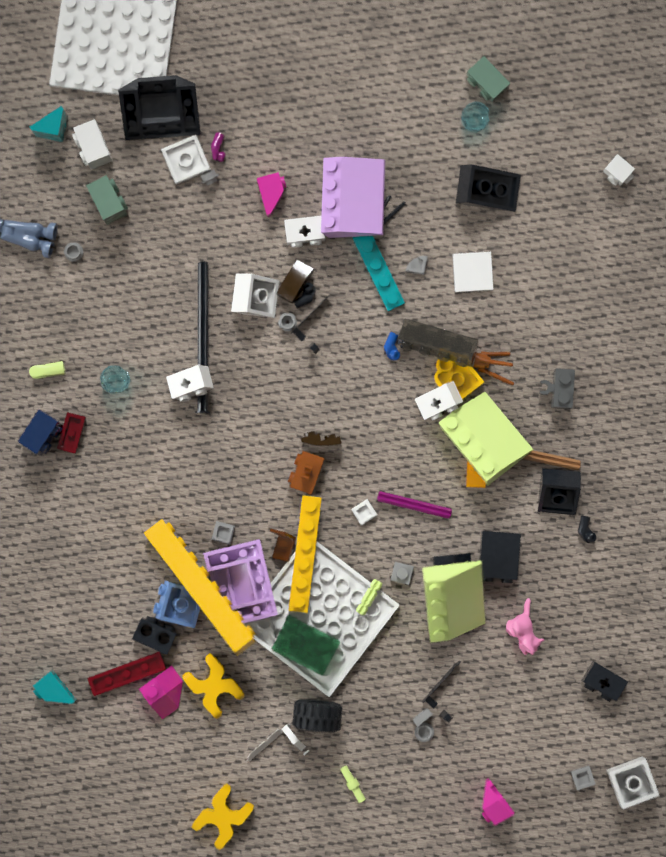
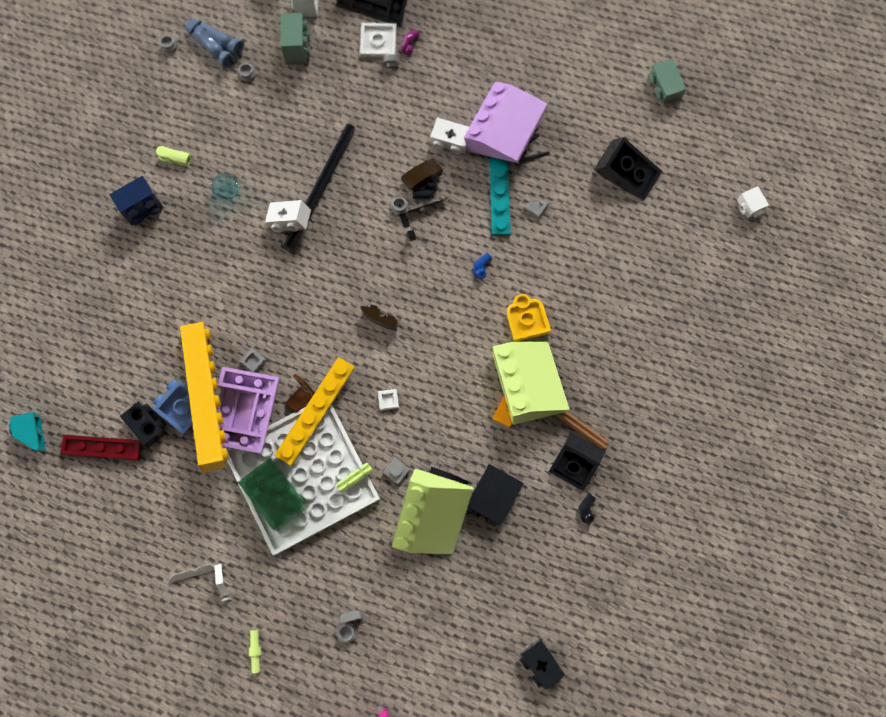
camera: 25 degrees right, 10 degrees down
dark red plate [57,412,86,454] -> none
dark pink slope [139,666,183,719] -> none
yellow piece [182,653,245,719] -> none
yellow piece [191,783,254,850] -> none
white slope [231,274,279,318] -> none
dark pink slope [257,172,287,217] -> none
dark orange brick [288,451,325,495] -> none
black tyre [292,699,343,732] -> none
magenta axle [377,491,452,519] -> none
clear smoke brick [398,318,478,367] -> none
white brick [415,381,463,421] -> none
black piece [422,661,461,723] -> none
white tile [453,252,493,292] -> none
clear light blue hair [461,101,490,133] -> none
dark orange plant [473,351,514,386] -> none
bright pink animal [506,598,544,655] -> none
dark grey brick [539,368,575,409] -> none

